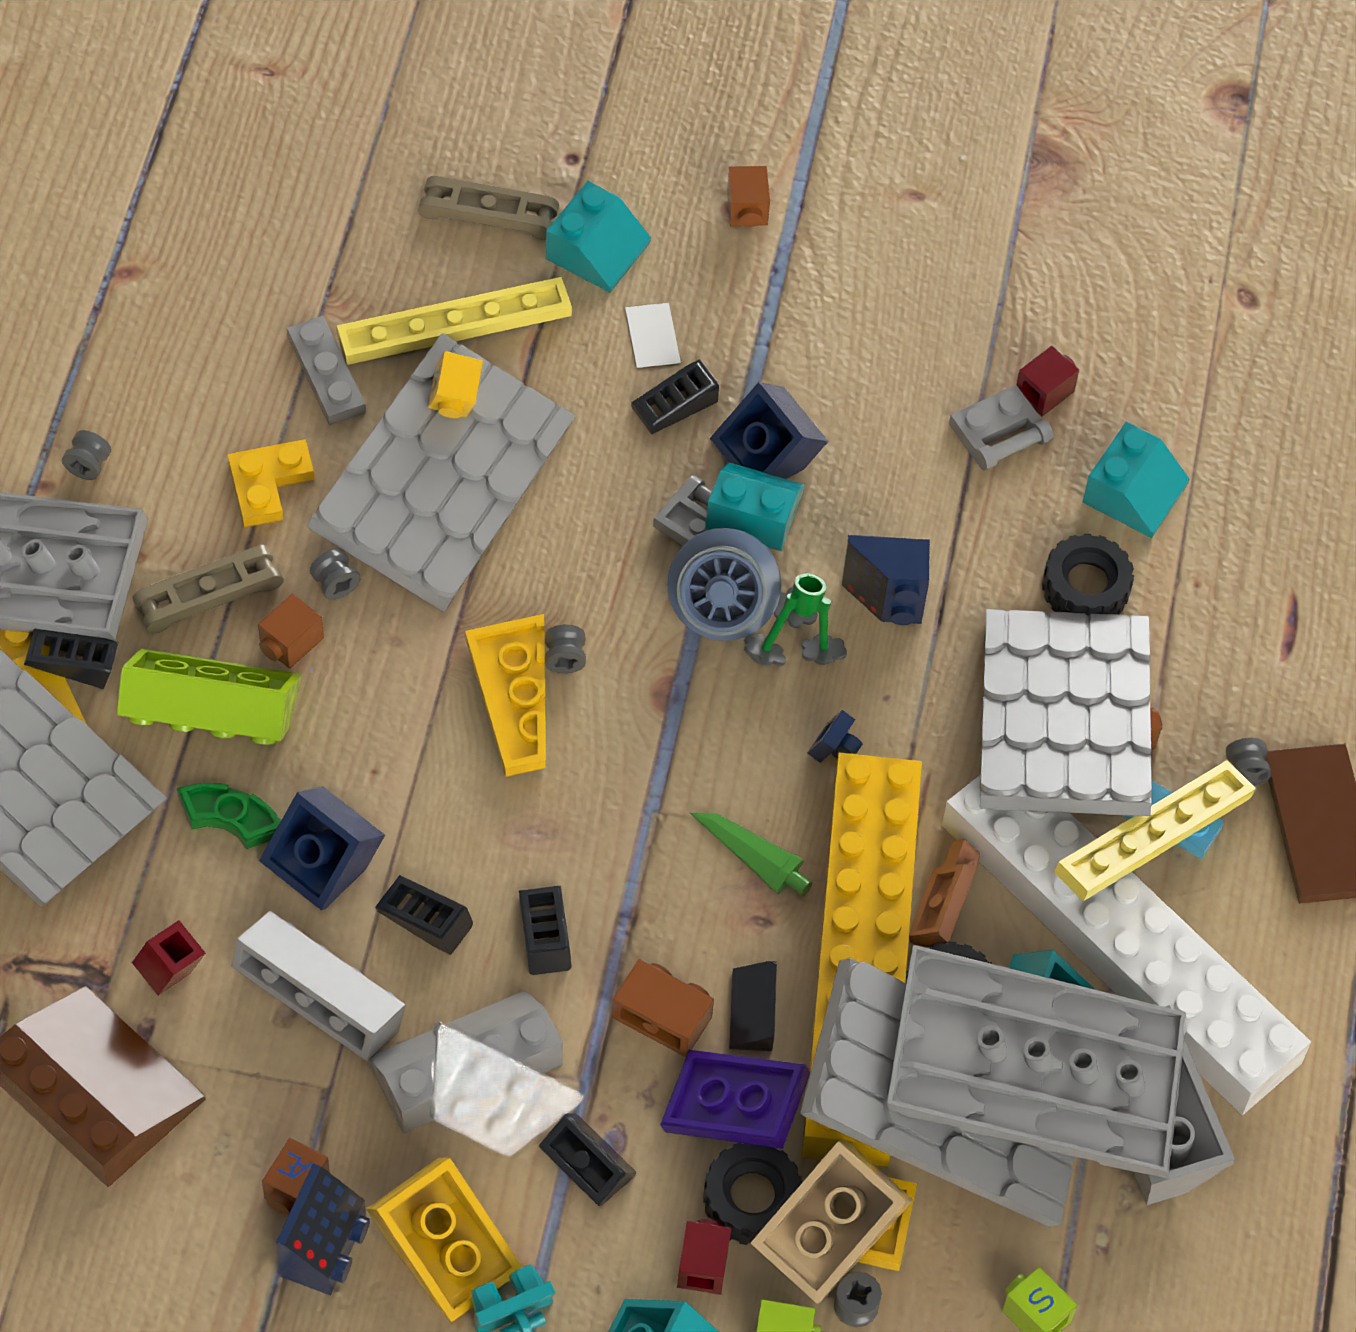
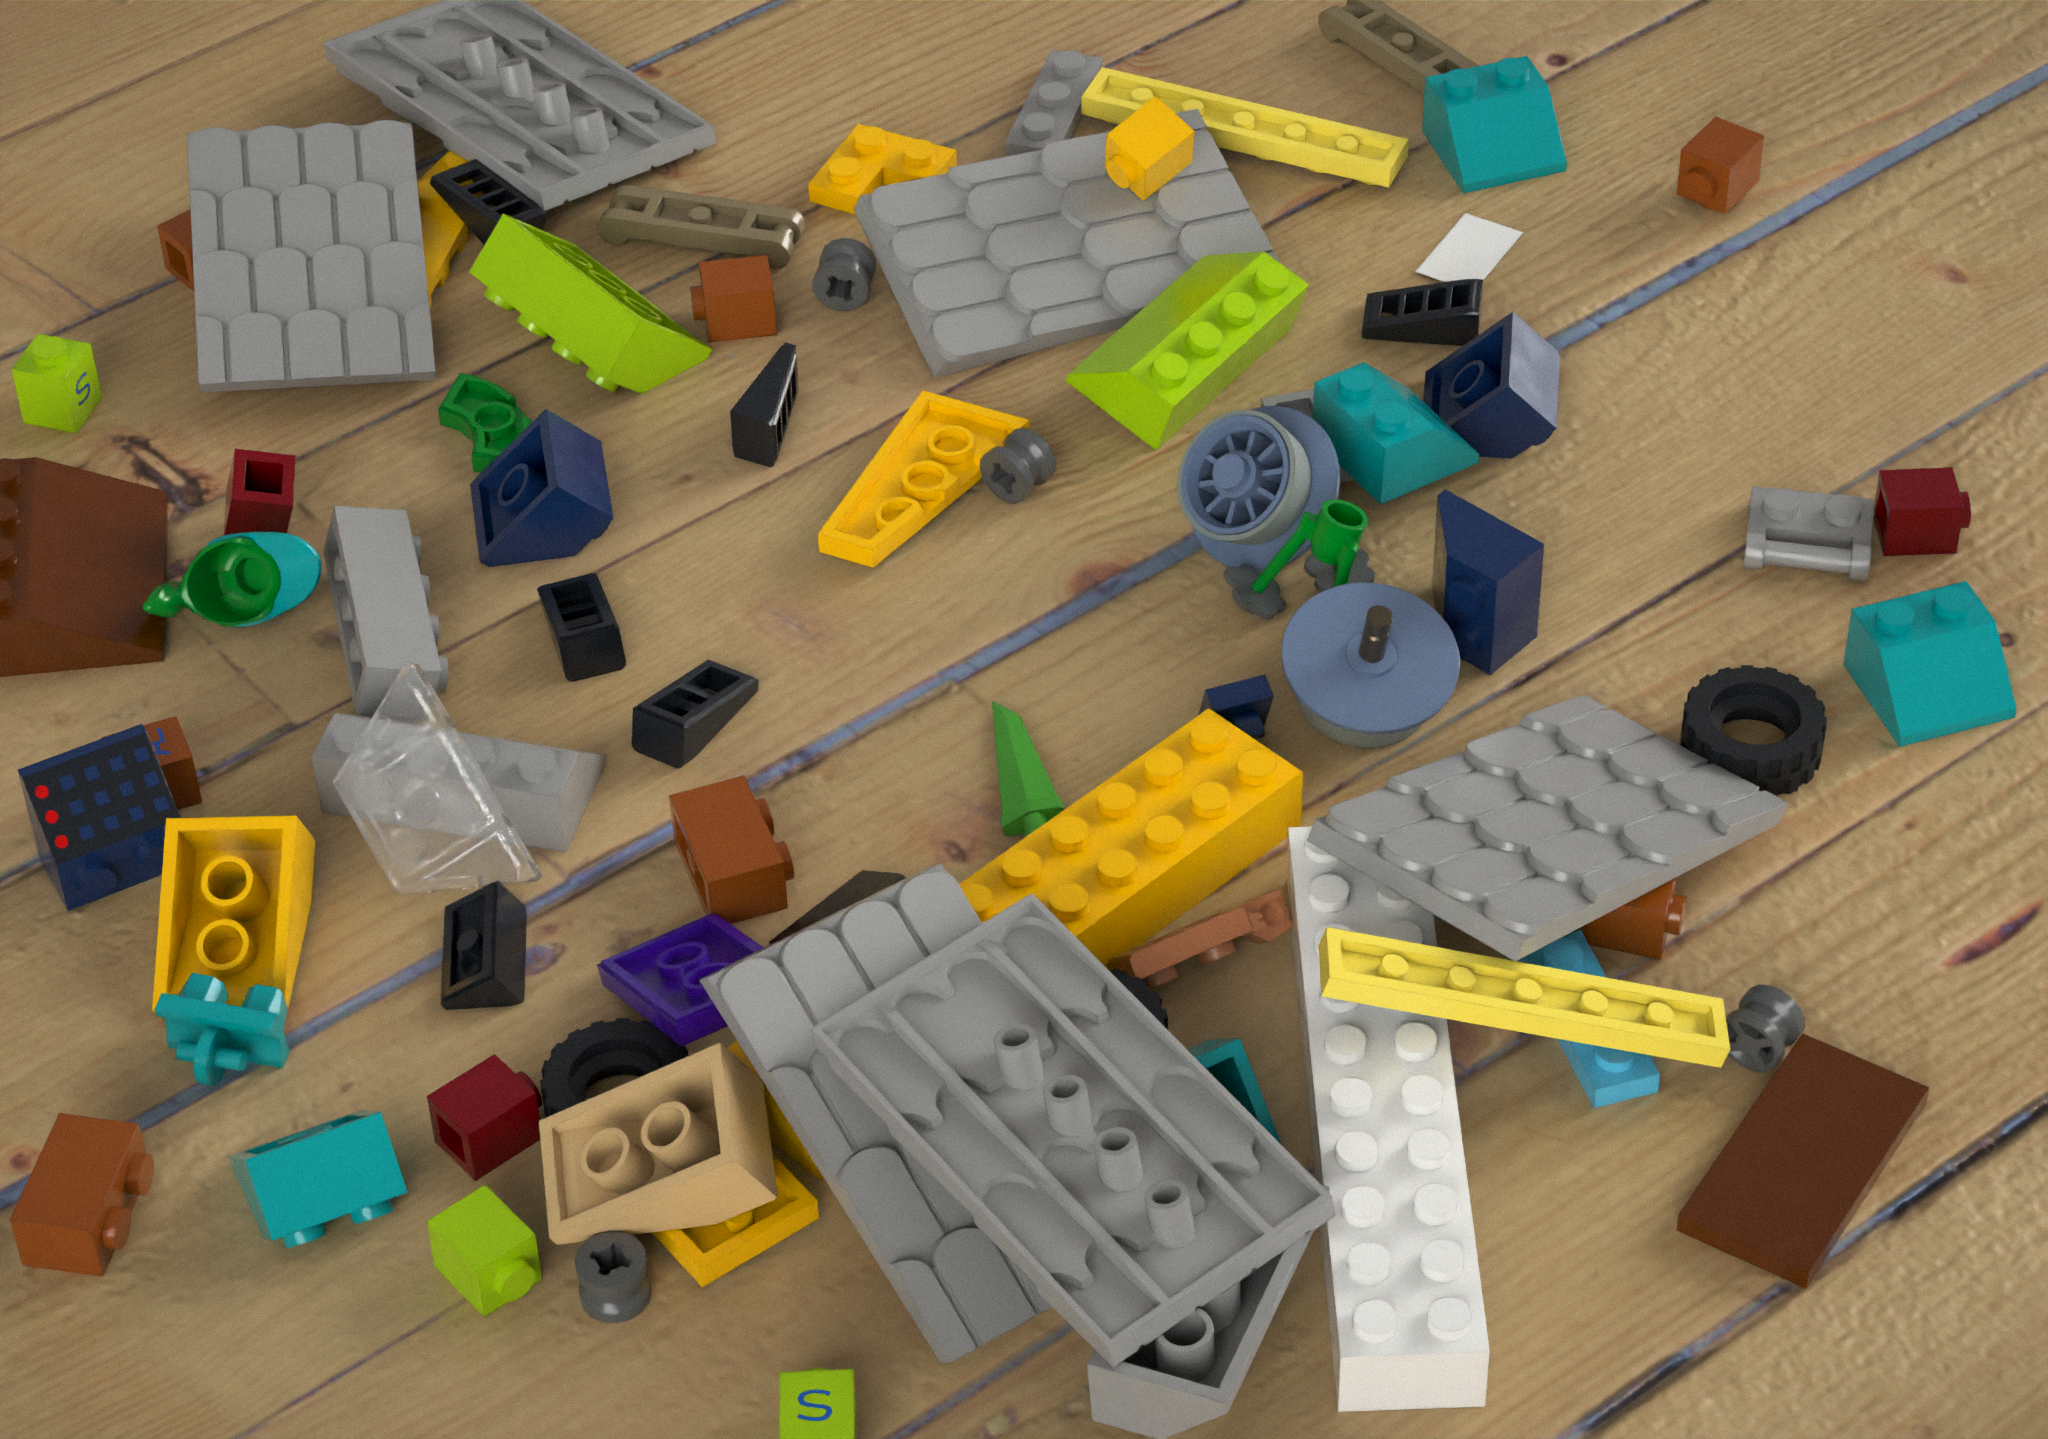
camera: 45 degrees right, 15 degrees down
dark grey wheel [61,430,111,480] -> none
none -> green hair [142,532,322,627]
none -> black slope [730,342,799,467]
none -> lime slope [1066,251,1309,451]
none -> sand blue piece [1281,582,1460,748]

